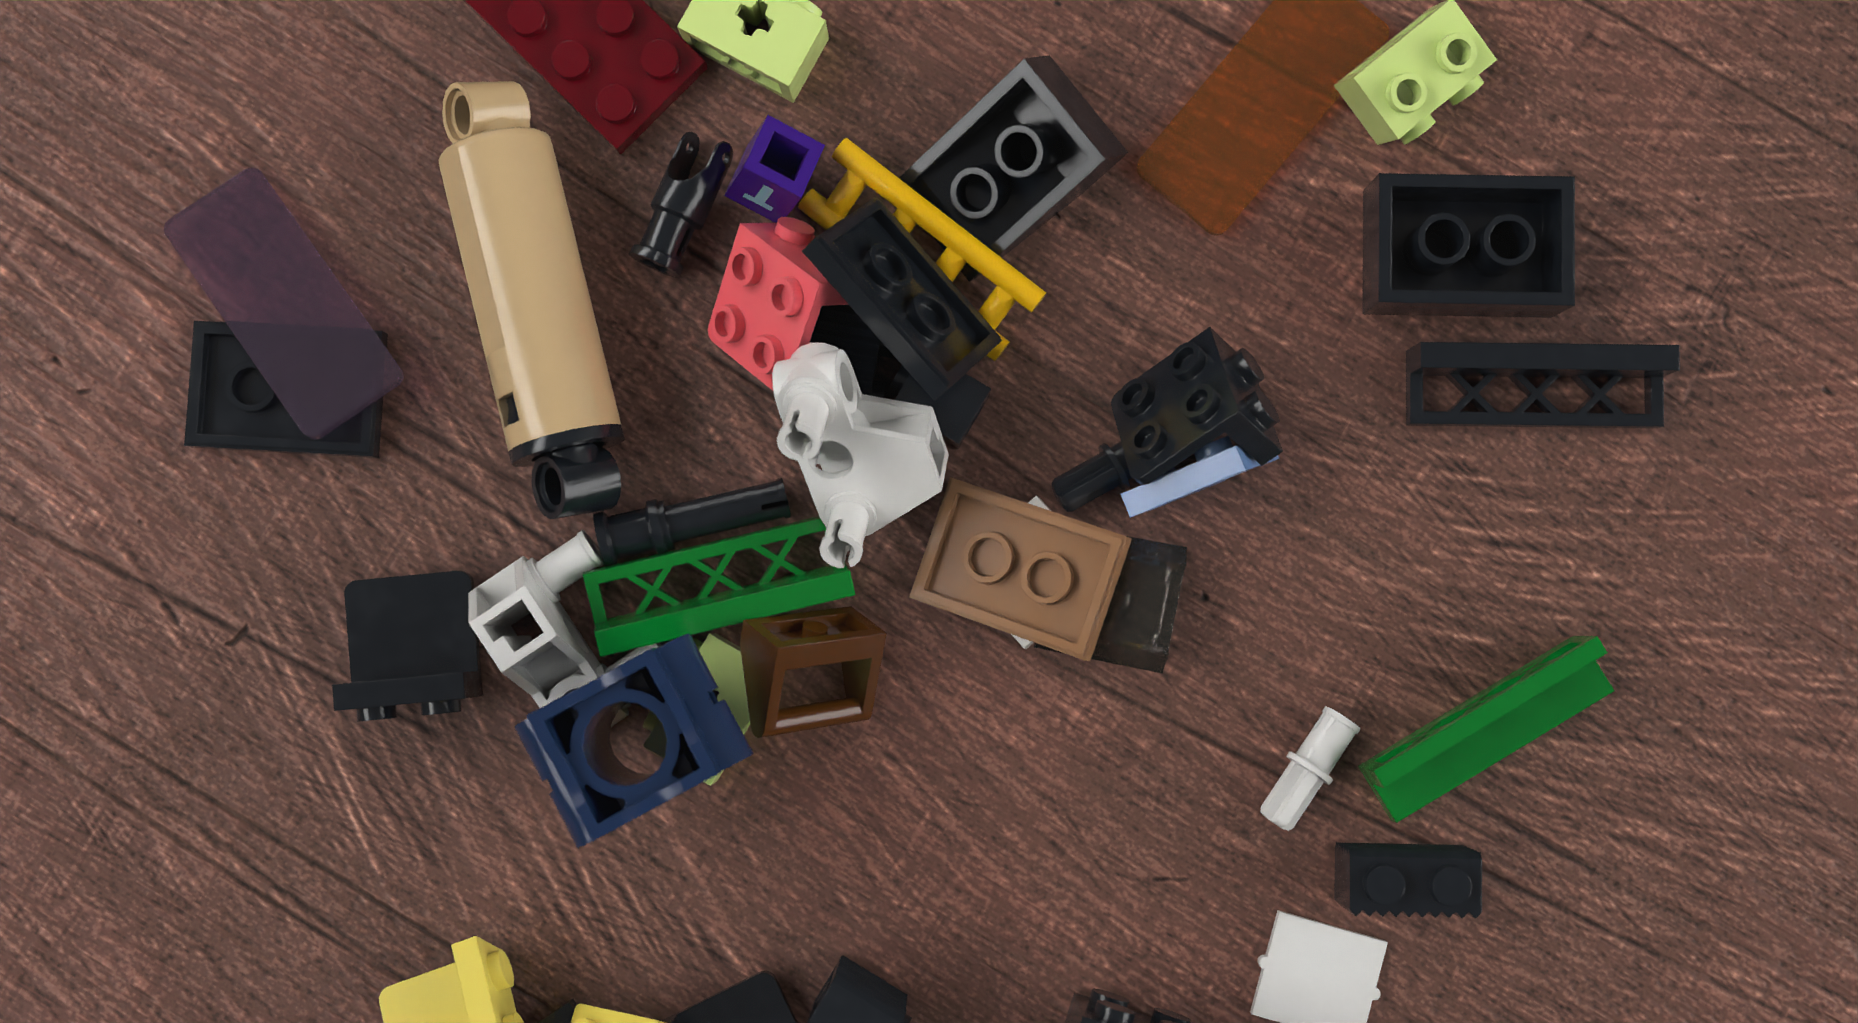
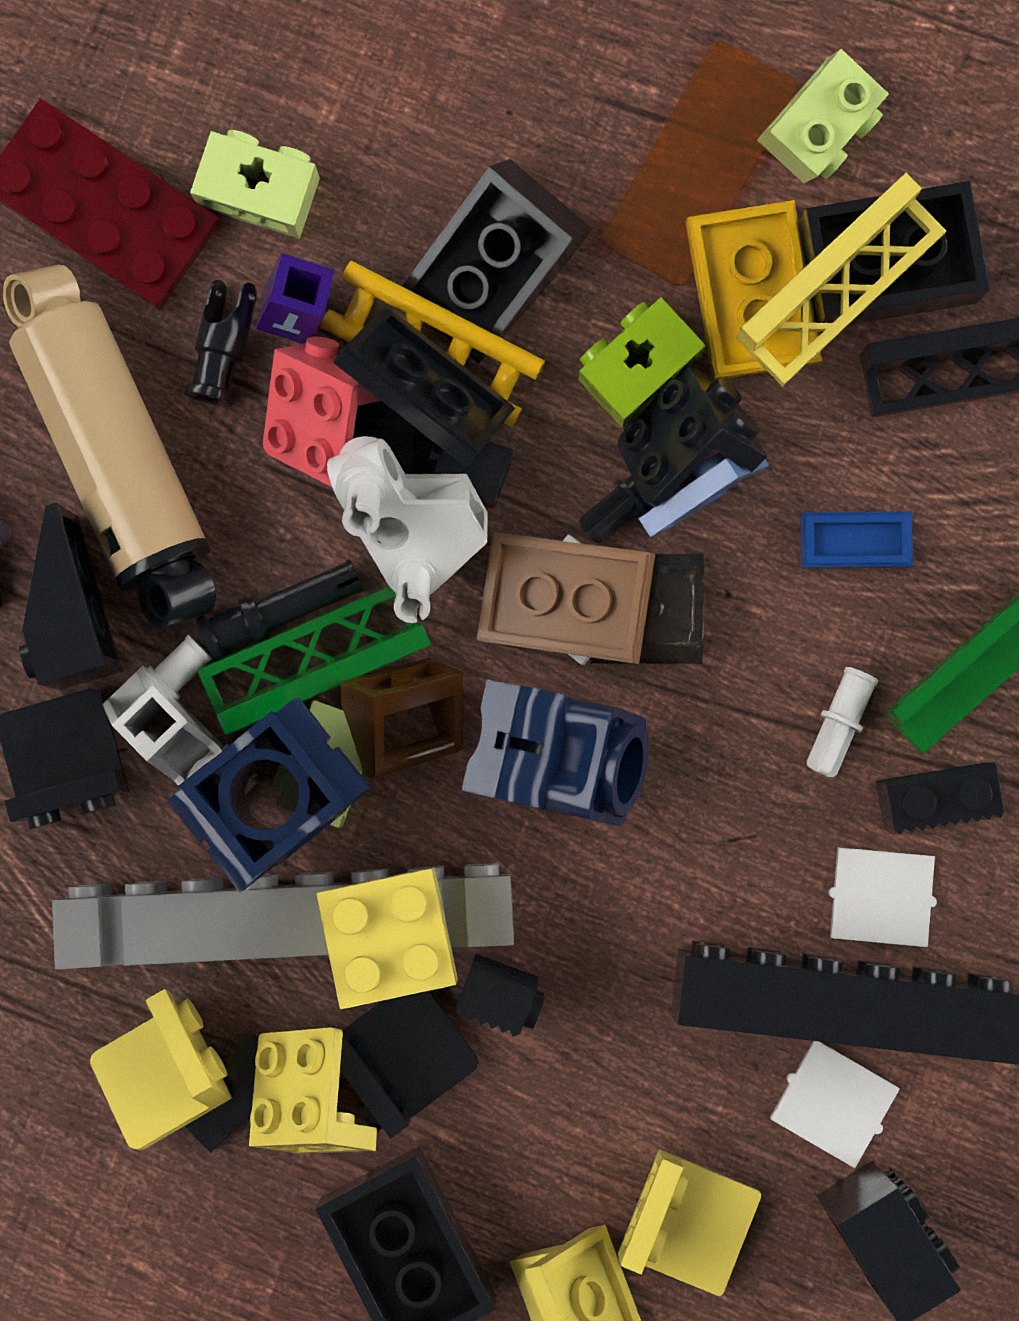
camera: 10 degrees left, 0 degrees up
none -> black slope [19,503,123,690]
none -> light grey brick [52,863,514,969]
none -> light yellow brick [316,867,458,1010]
none -> dark blue piece [462,679,648,826]
none -> lime brick [578,297,706,428]
none -> yellow tile [685,200,822,381]
none -> light yellow fence [736,173,946,387]
none -> blue tile [800,511,913,569]

